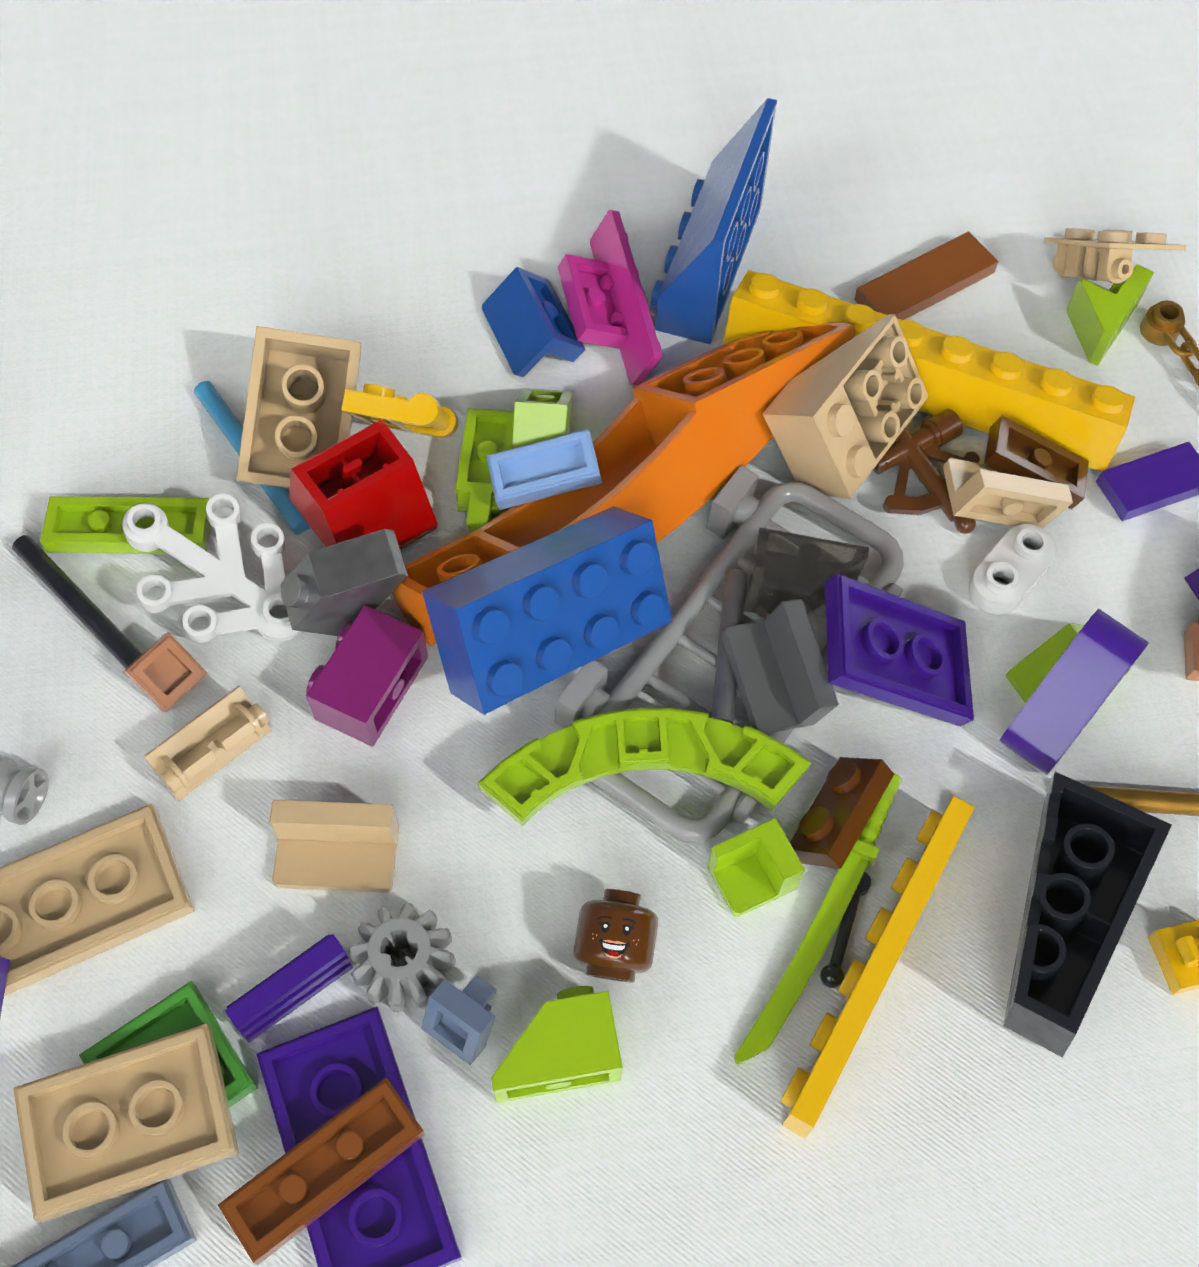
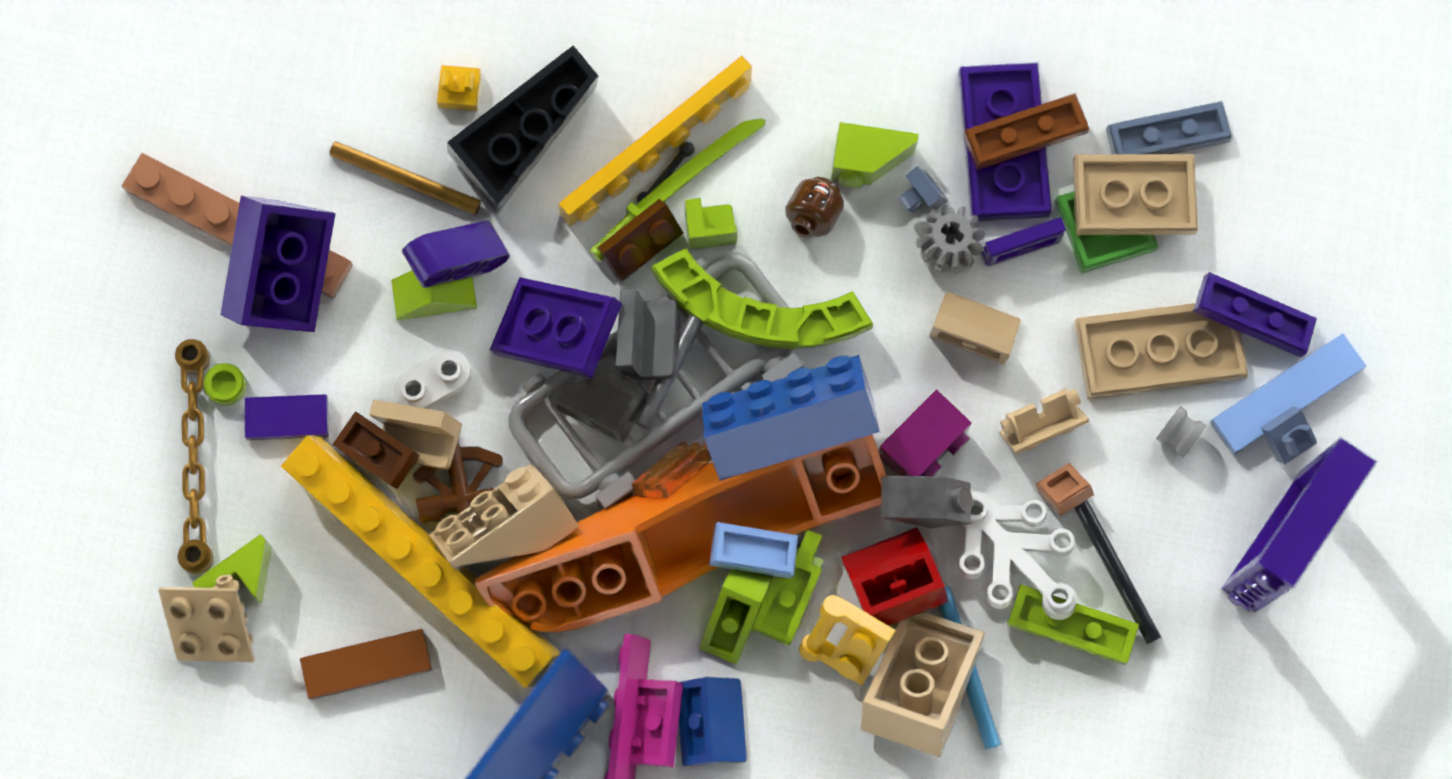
camera: 165 degrees left, 15 degrees up
none -> clear orange tile [631,442,712,499]

